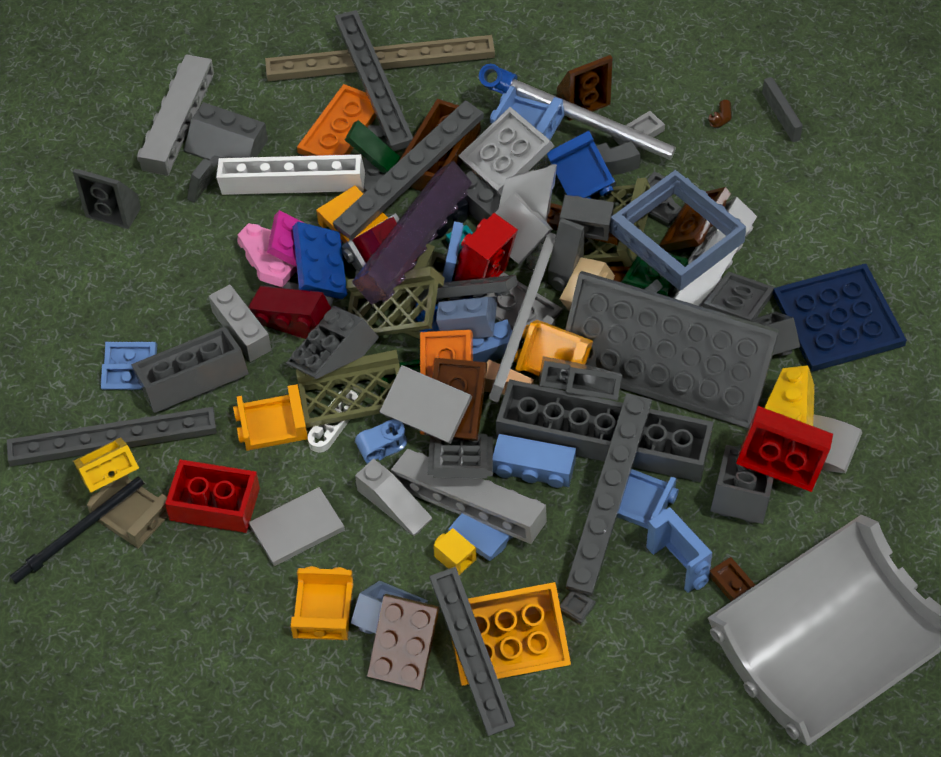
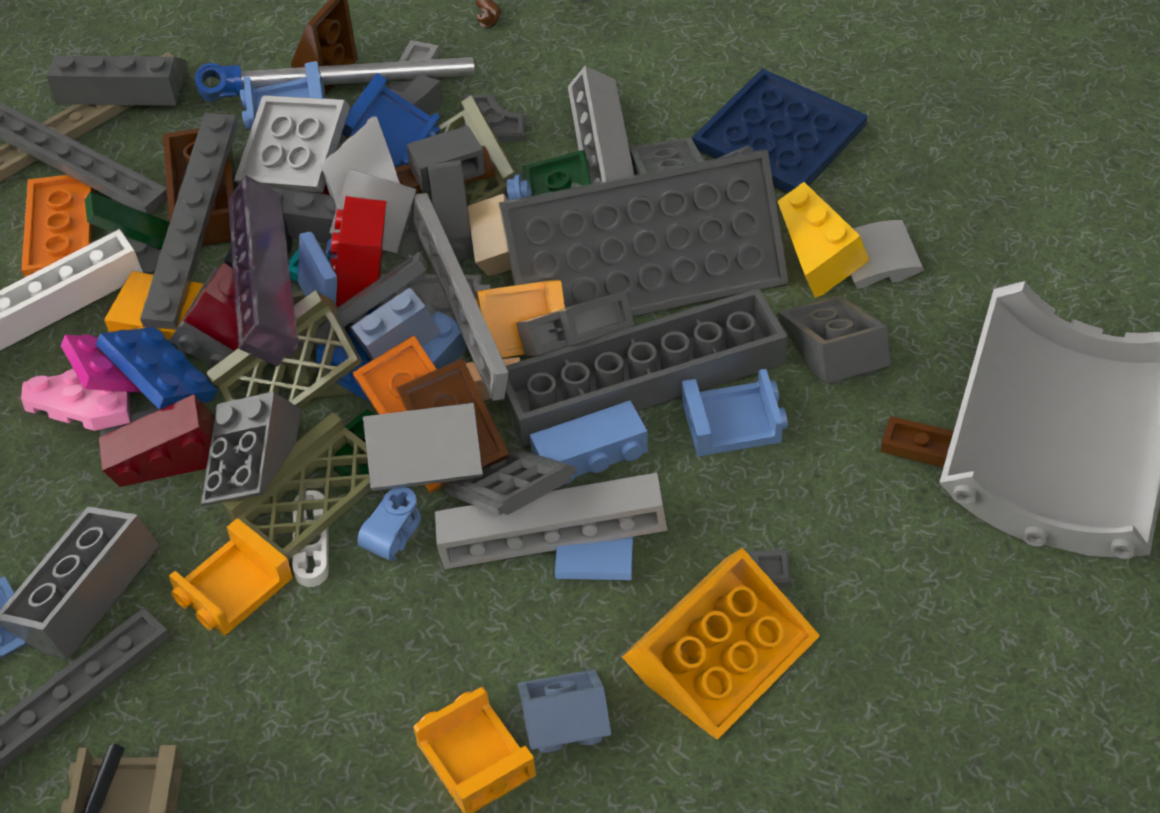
camera: 35 degrees left, 5 degrees down
yellow window [73,437,139,493] -> none
red brick [165,459,260,533] -> none
light grey brick [209,285,271,362] -> none
light grey tile [249,487,345,566] -> none
light grey slope [355,459,432,536] -> none
plate [367,594,440,690] -> none
dark grey plate [429,567,515,737] -> none
yellow brick [434,528,476,575] -> none
dark grey plate [566,393,652,596] -> none
sand blue window [610,170,746,291] -> none
medium blue panel [646,507,712,593] -> none
reddish brown plate [659,187,731,252] -> none
red brick [736,406,833,492] -> none
none -> dark grey slope [47,55,188,106]
none -> medium blue plate [507,174,531,200]

